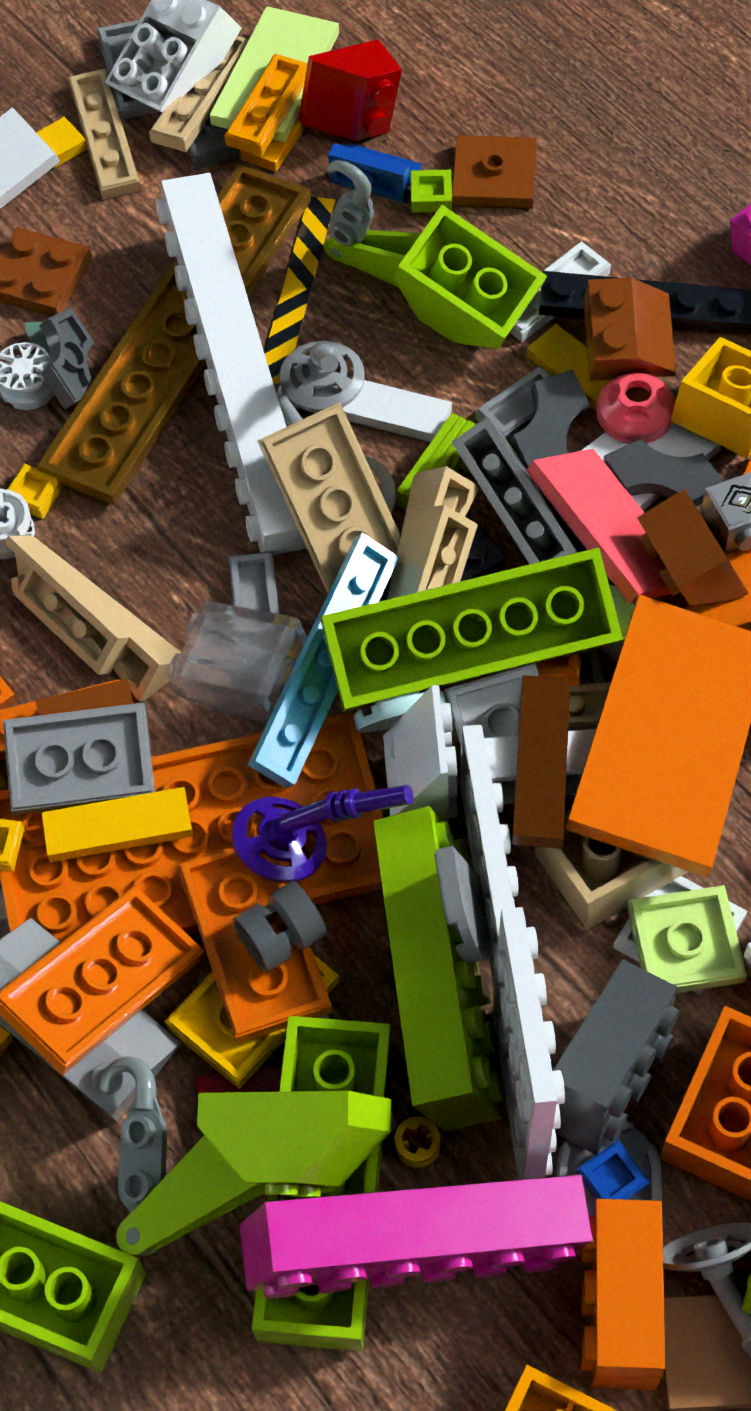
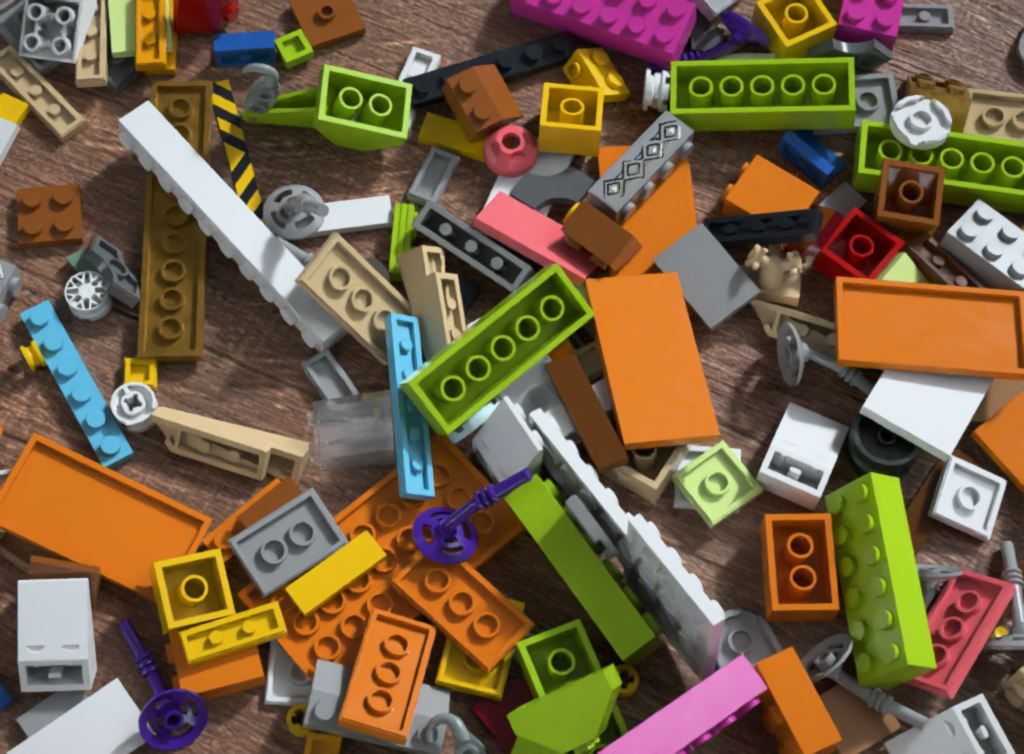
camera: 35 degrees left, 5 degrees up
dark grey wheel [232,881,327,973] -> none
dark grey tile [511,369,591,470] -> none
dark grey brick [553,959,680,1155] -> none
blue tile [576,1140,650,1200] -> none

